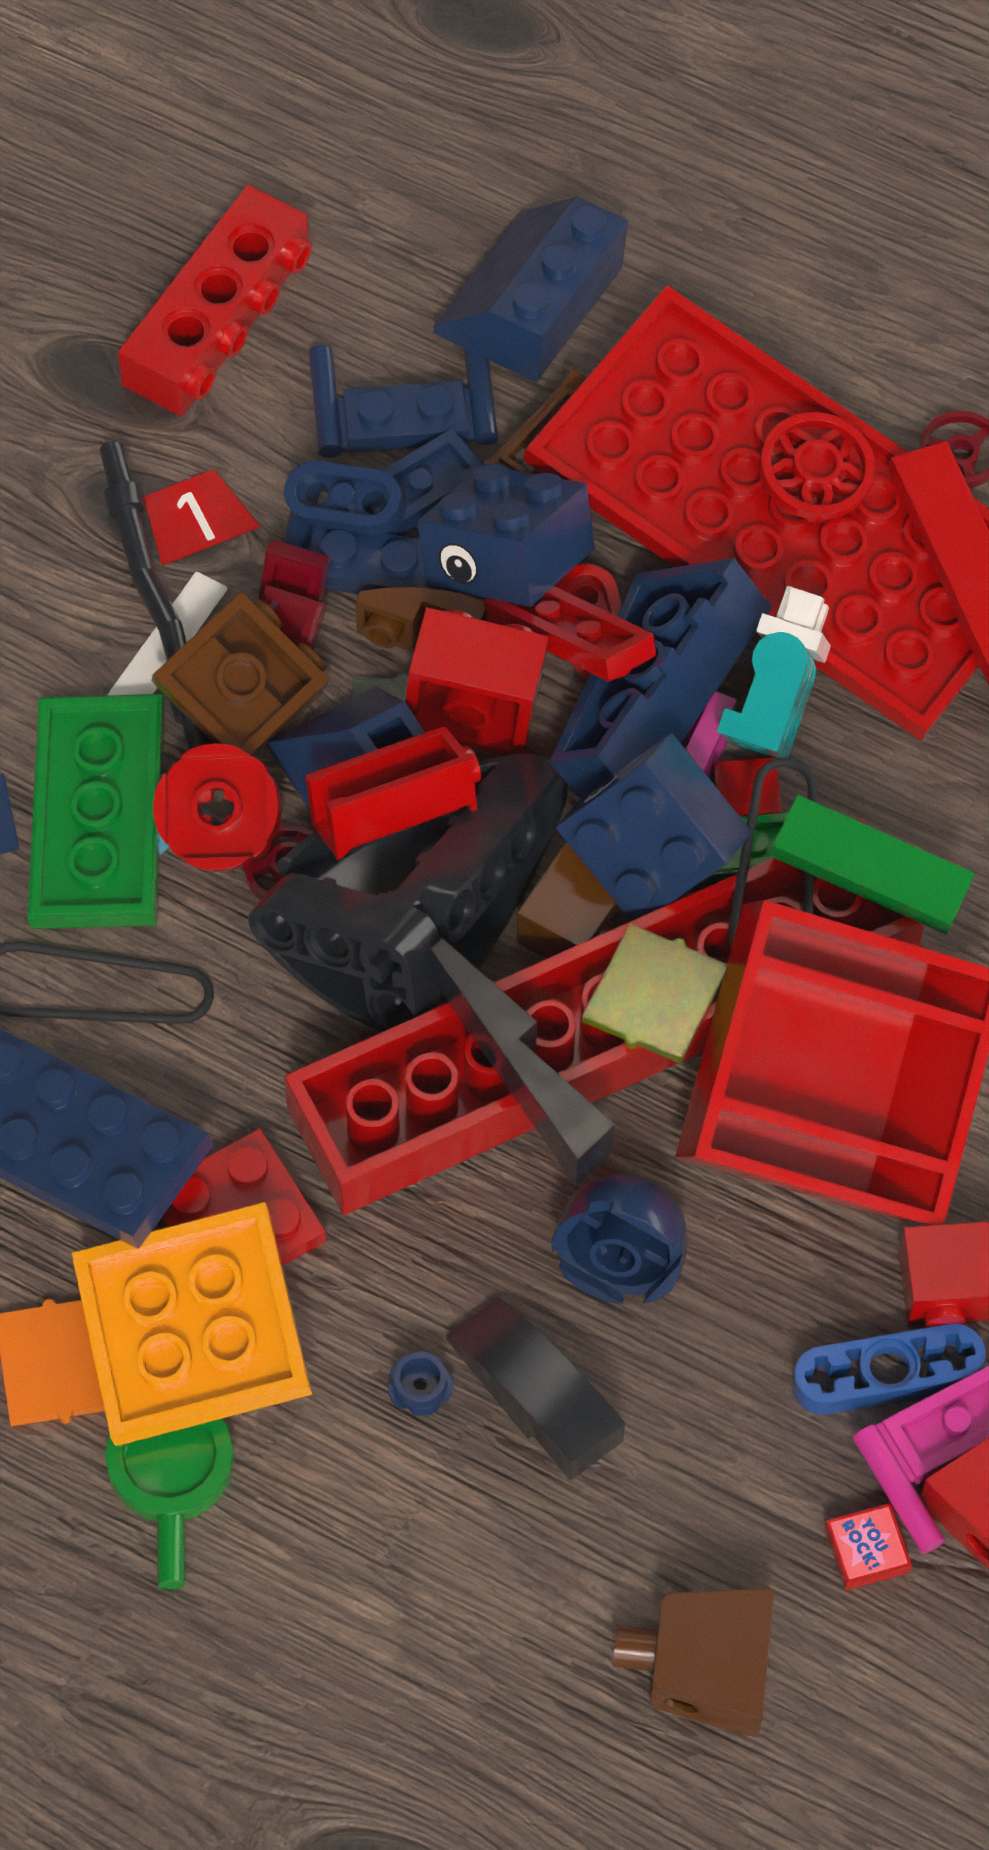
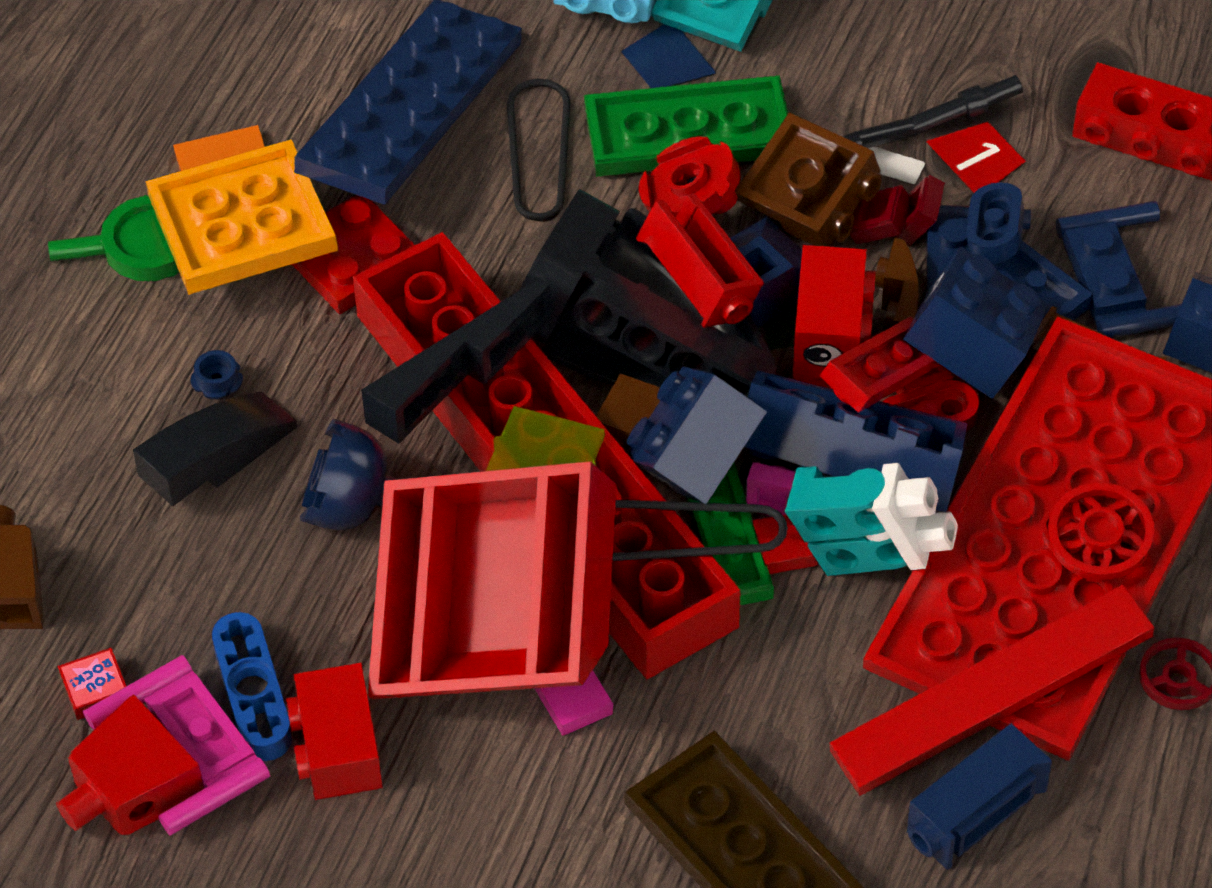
camera: 85 degrees right, 10 degrees down
green tile [770,795,975,935] -> none

